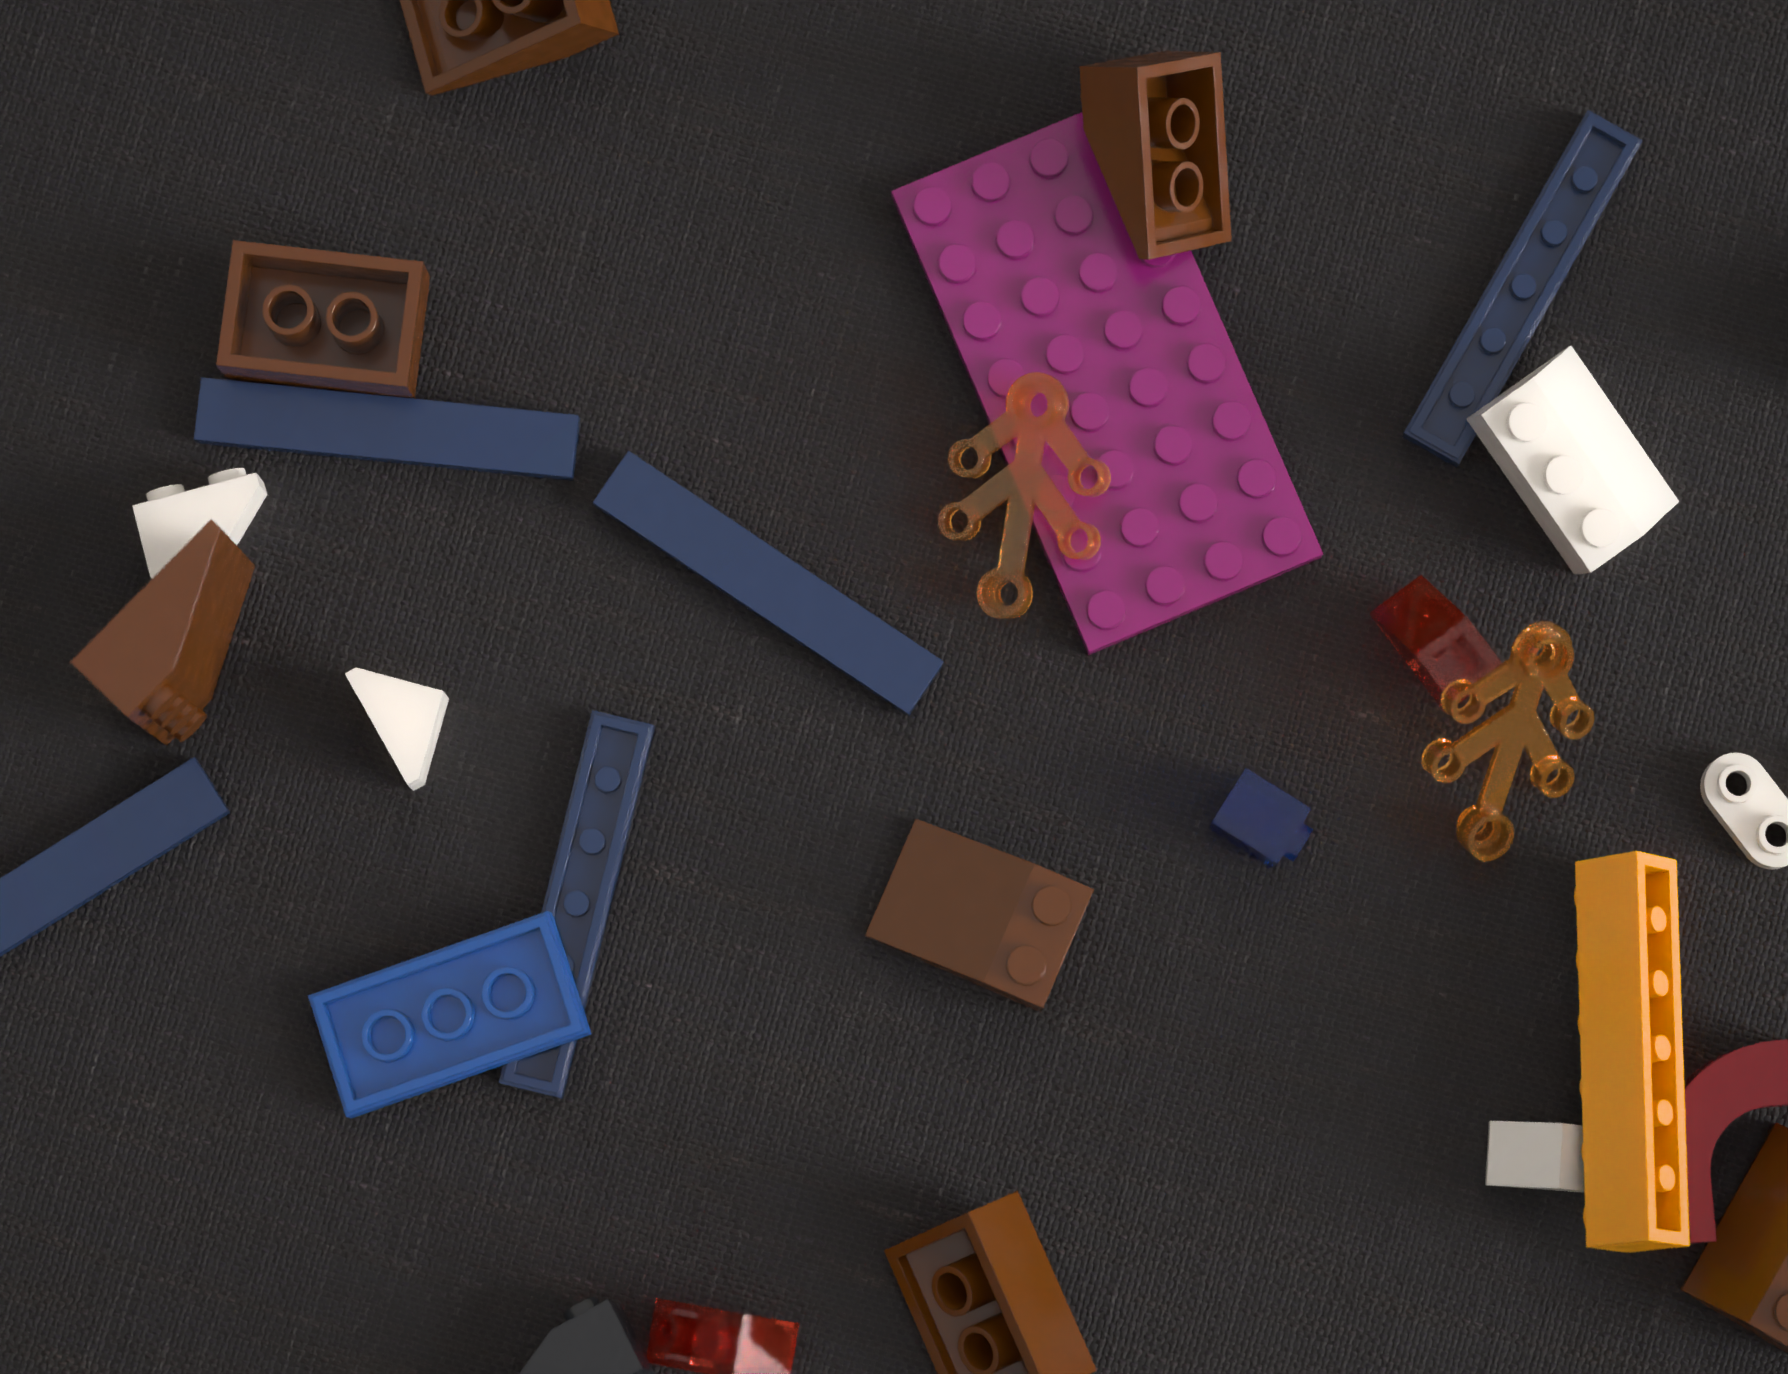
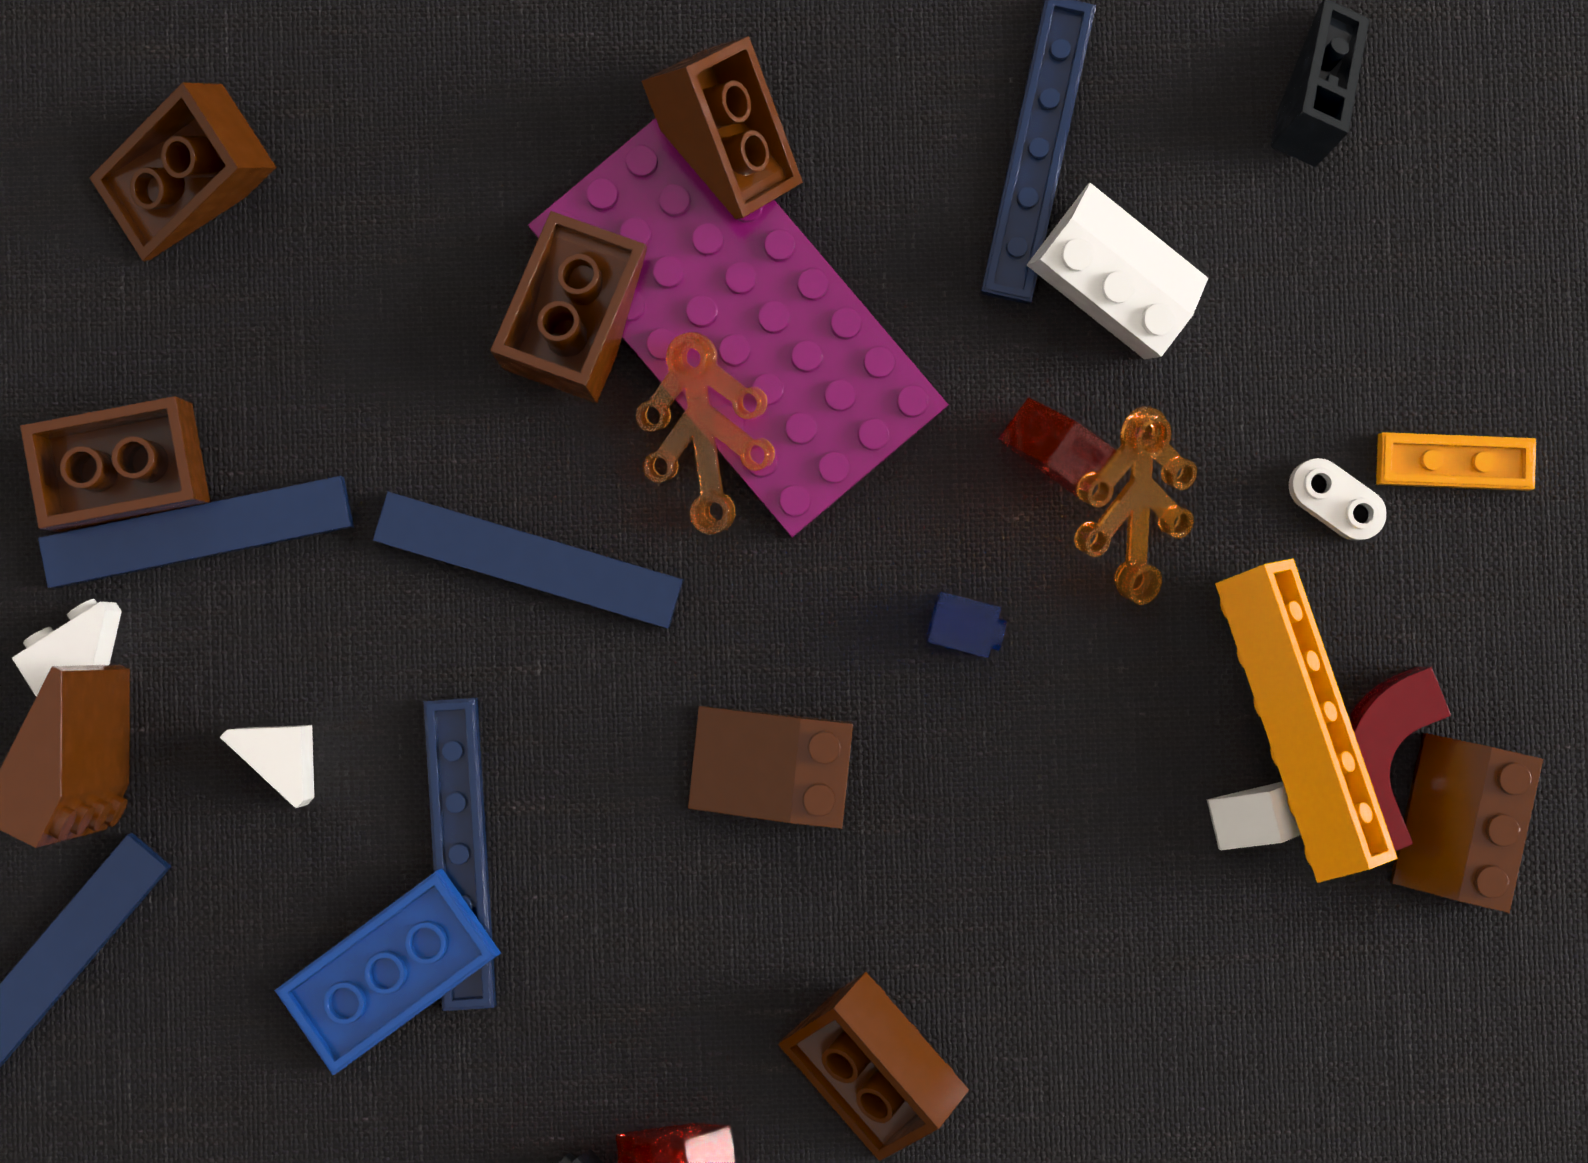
camera: 20 degrees left, 5 degrees up
none -> reddish brown slope [490,211,647,403]

